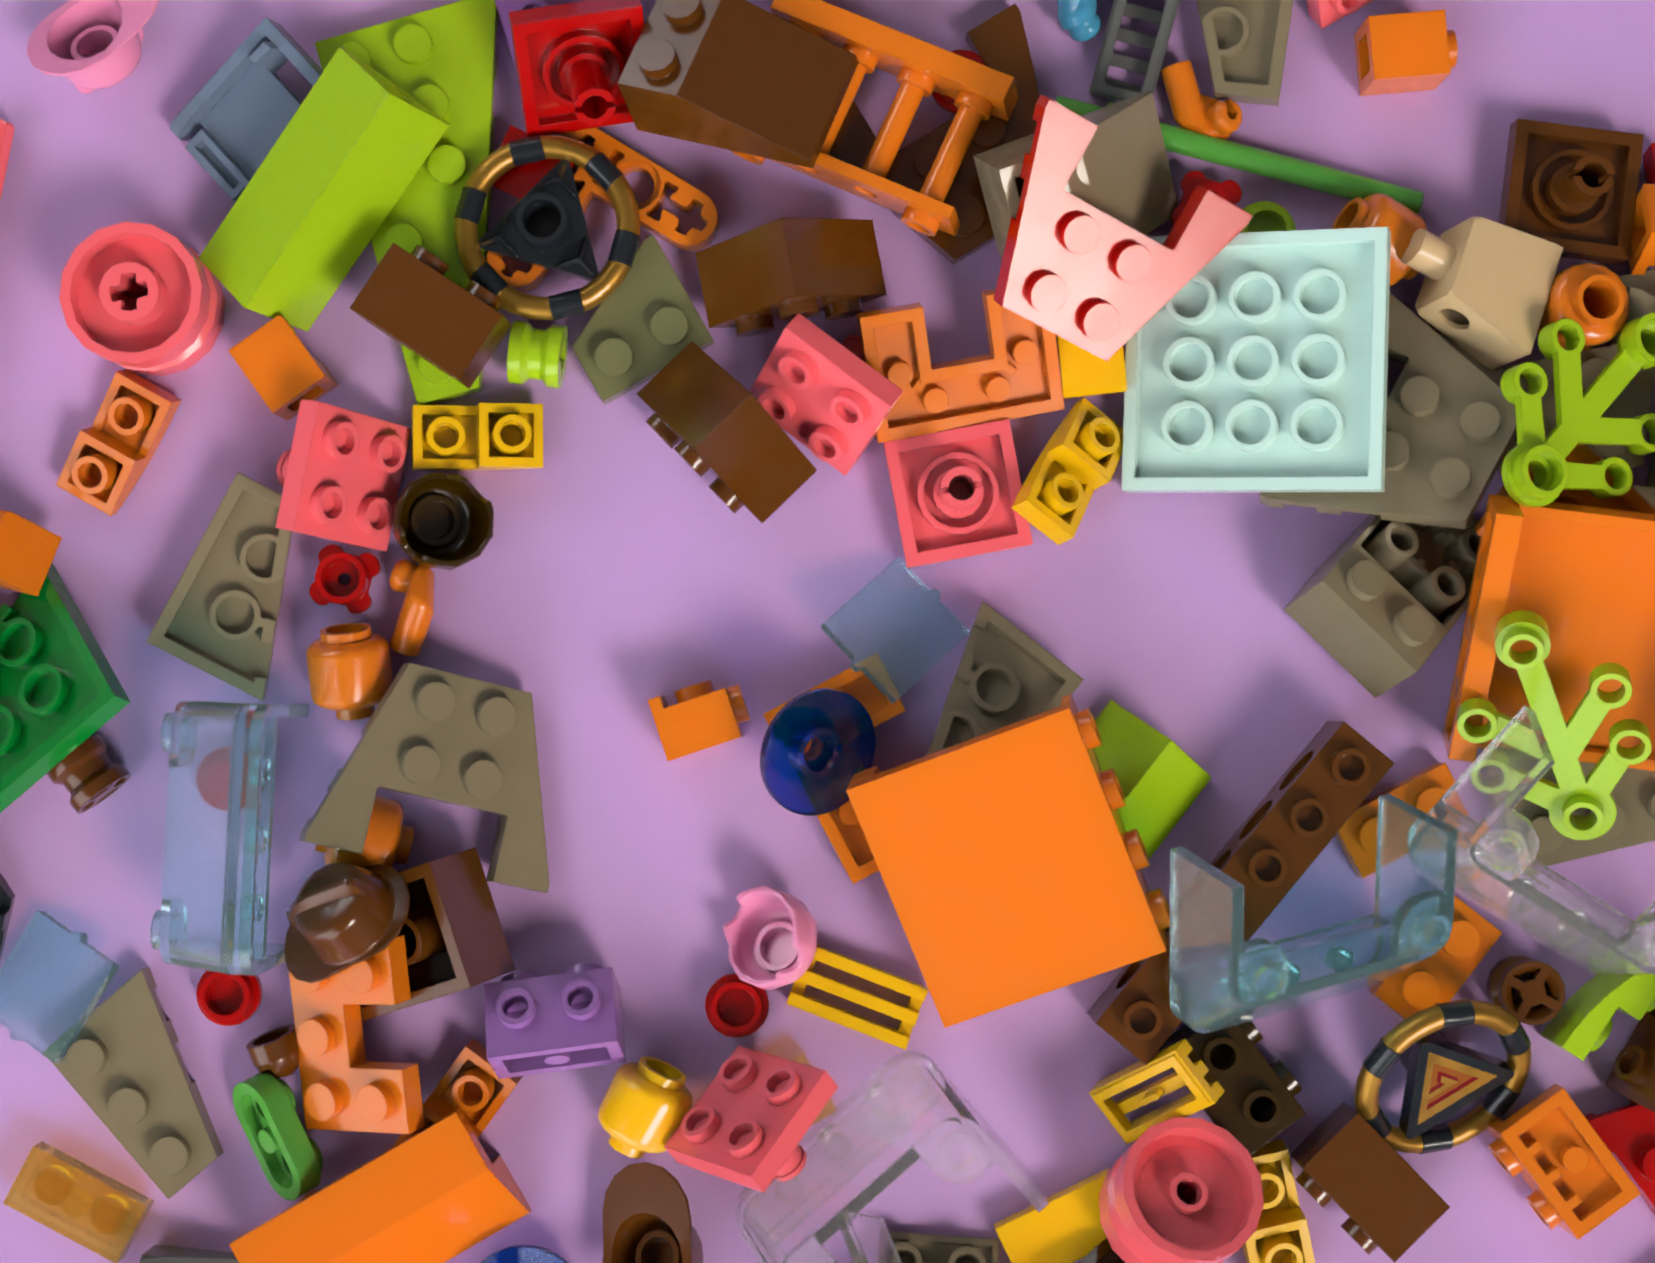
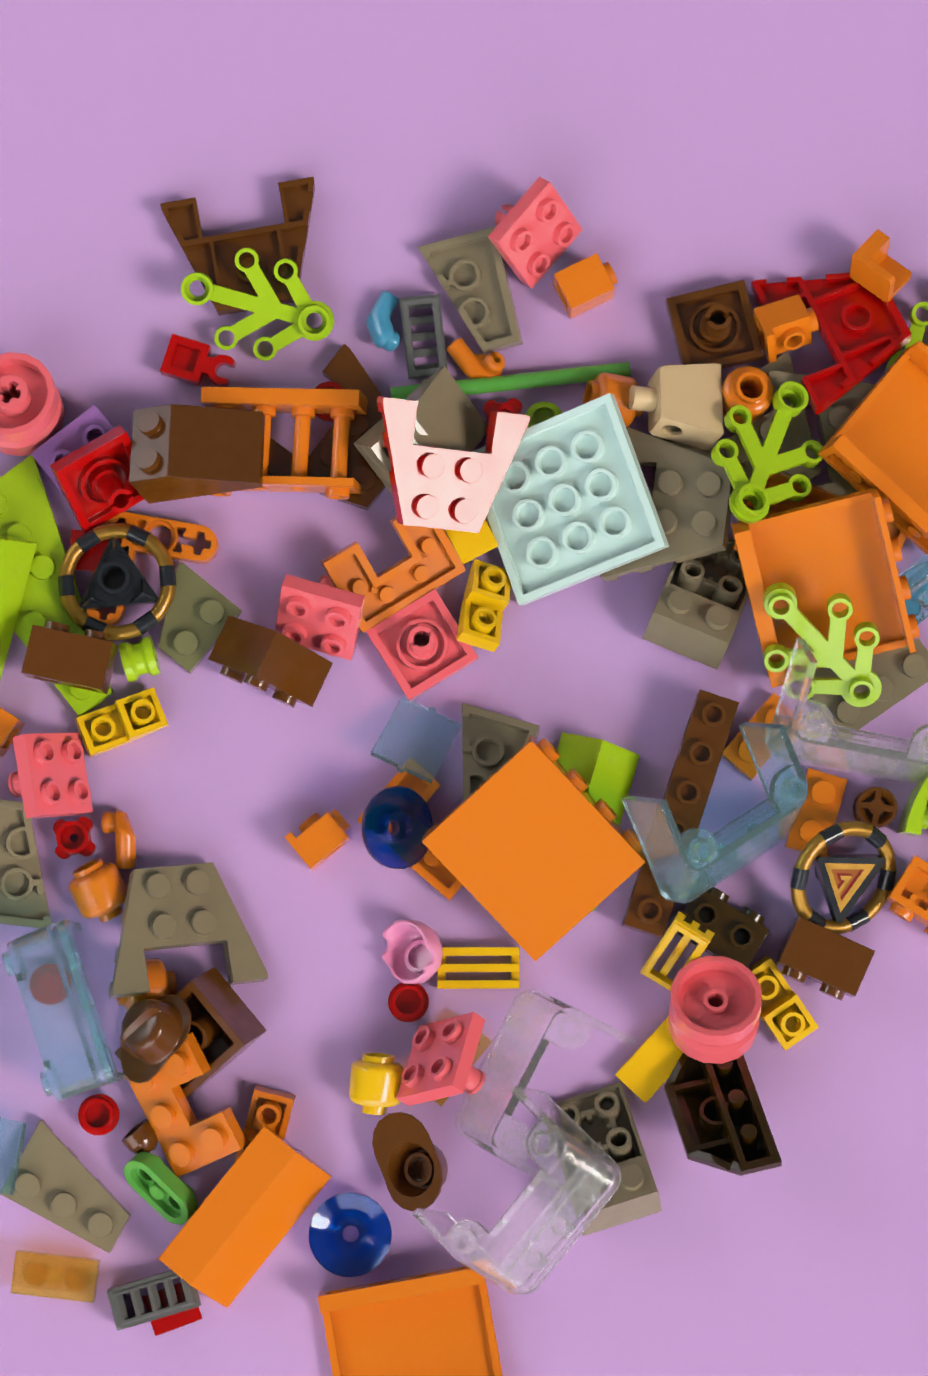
camera: 20 degrees left, 5 degrees down
dark brown hair [393,473,494,570] -> none
medium lavender brick [483,963,626,1079] -> none
reddish brown brick [695,217,887,337] -> none

